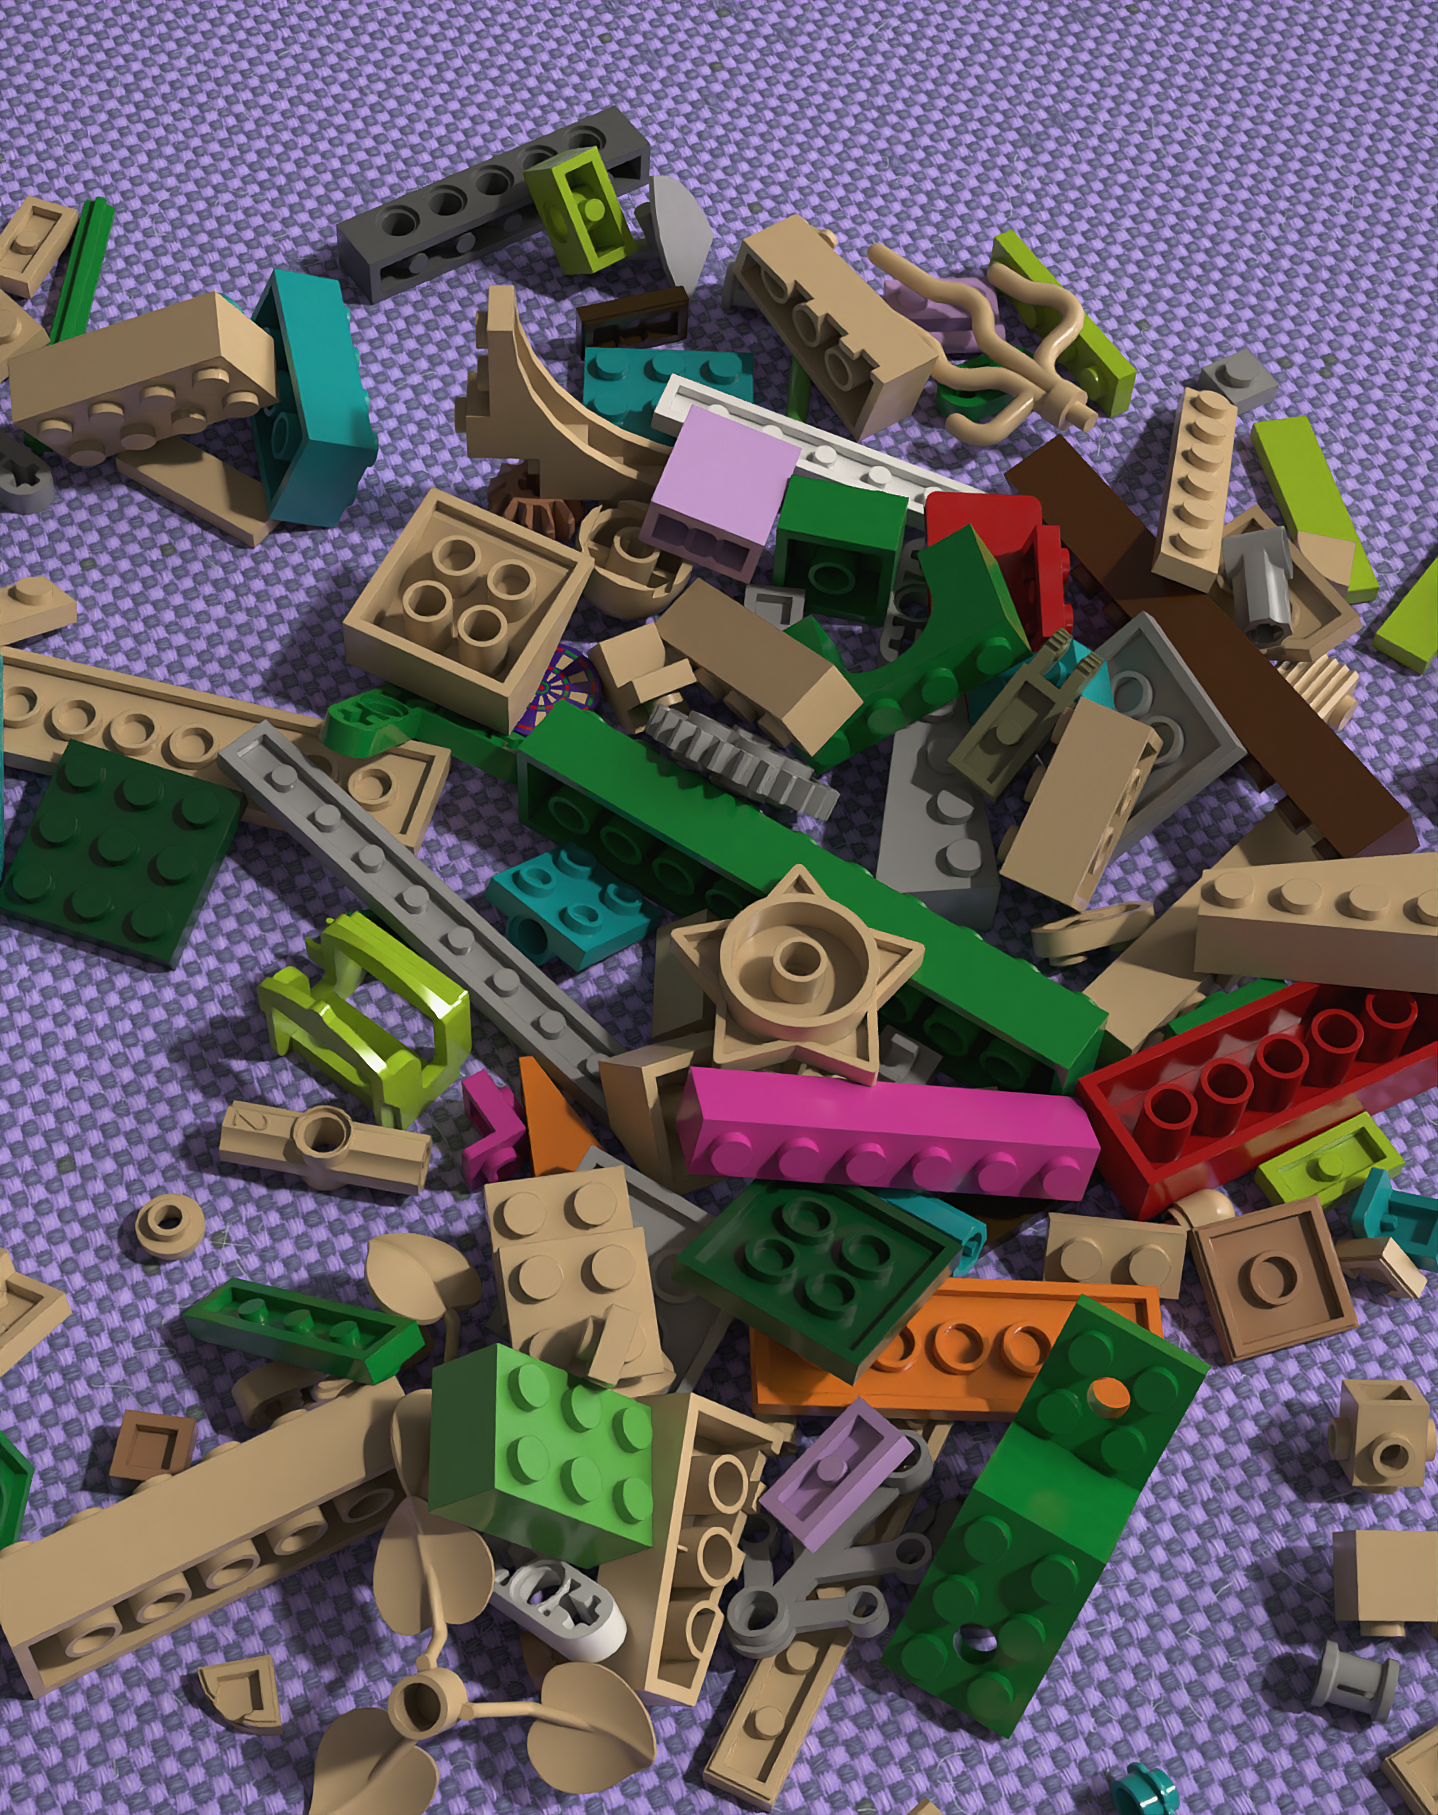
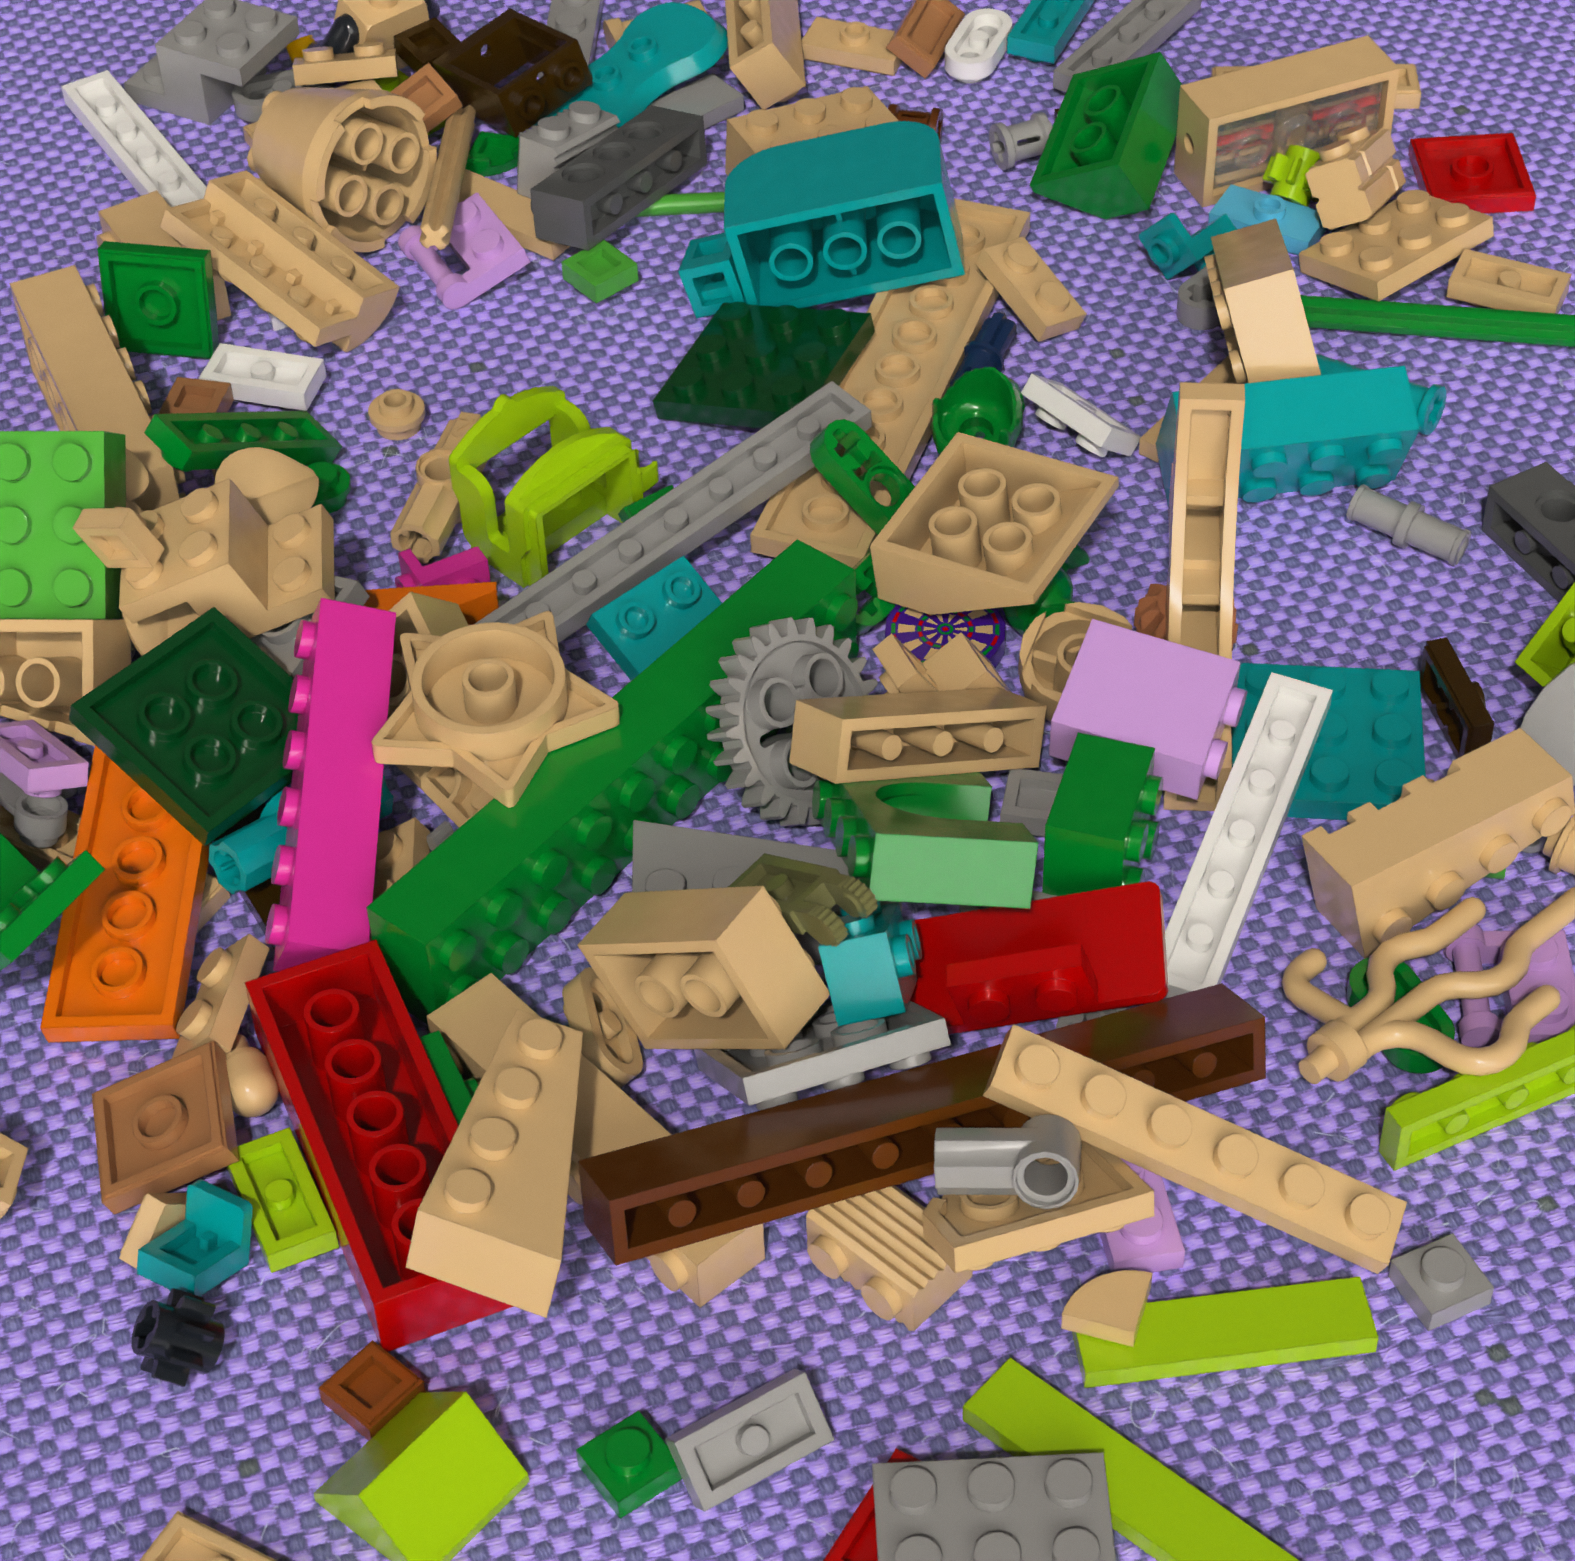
camera: 100 degrees right, 10 degrees down
none -> white plate [199,343,326,411]
none -> green plate [307,462,351,513]
none -> green piece [930,367,1026,455]
none -> dark blue axle [950,312,1016,386]
none -> white plate [1021,373,1141,457]
none -> light grey pin [1346,484,1471,566]

